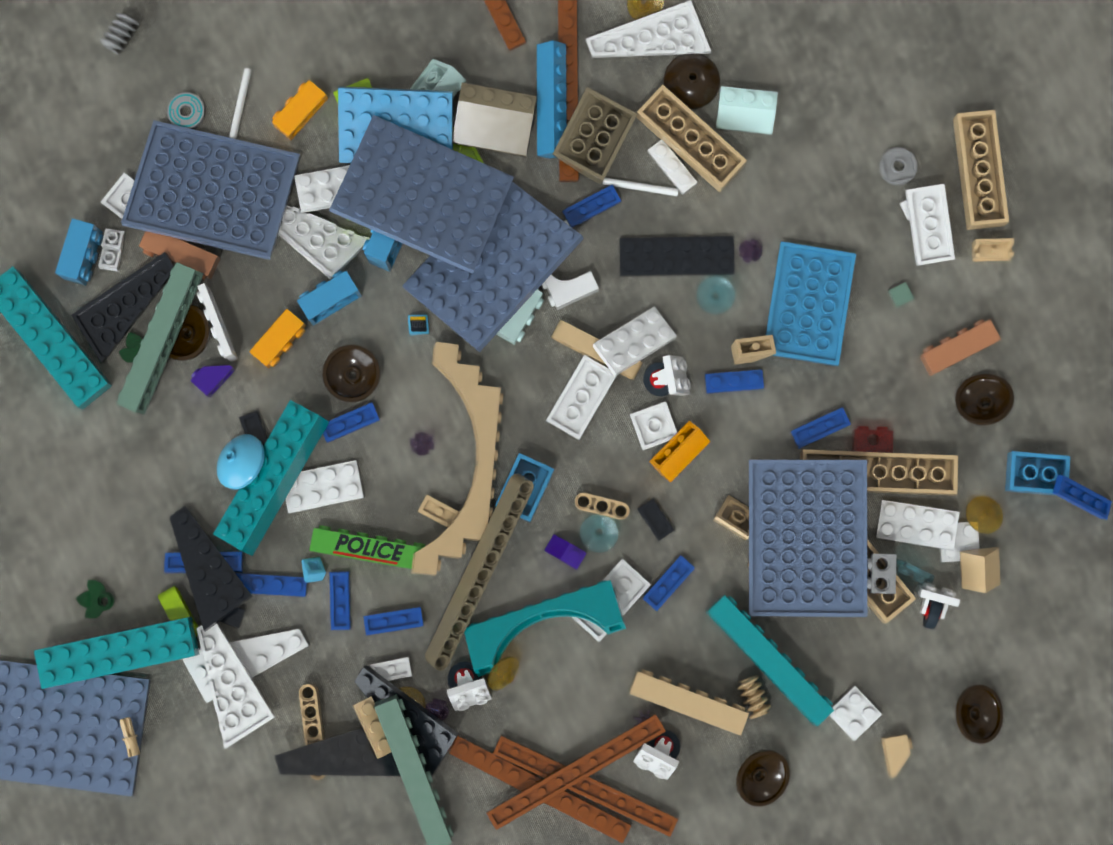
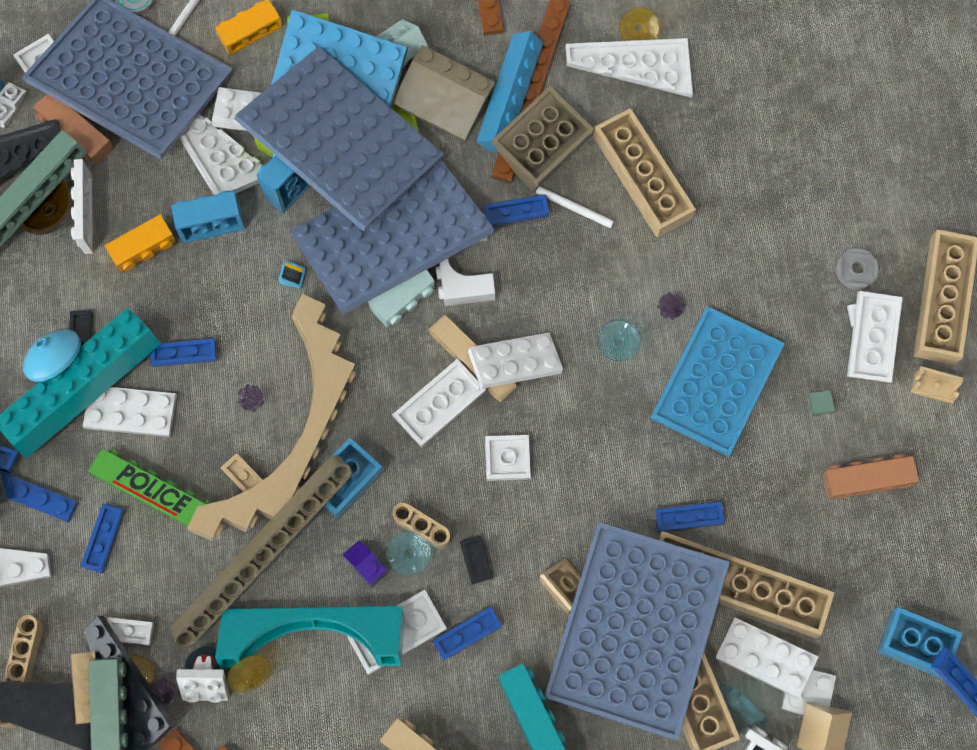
camera: 15 degrees right, 10 degrees down
dark purple slope [190,365,236,398] -> none
medium azure slope [301,557,326,583] -> none
dark brown dish [322,345,380,402] -> none
blue plate [363,607,424,636] -> none
black plate [619,236,734,277] -> none
white plate [643,355,691,396] -> none
white plate [647,139,698,195] -> none
light orange brick [649,421,711,483] -> none
dark brown dish [664,54,720,109] -> none
blue plate [705,370,764,394] -> none
light aqua slope [716,86,778,135] -> none
tan slope [731,335,776,365] -> none
clear red brick [852,426,893,453] -> none
light grey brick [867,554,897,594] -> none
dark brown dish [955,374,1014,425] -> none
clear yellow dish [966,496,1003,534] -> none

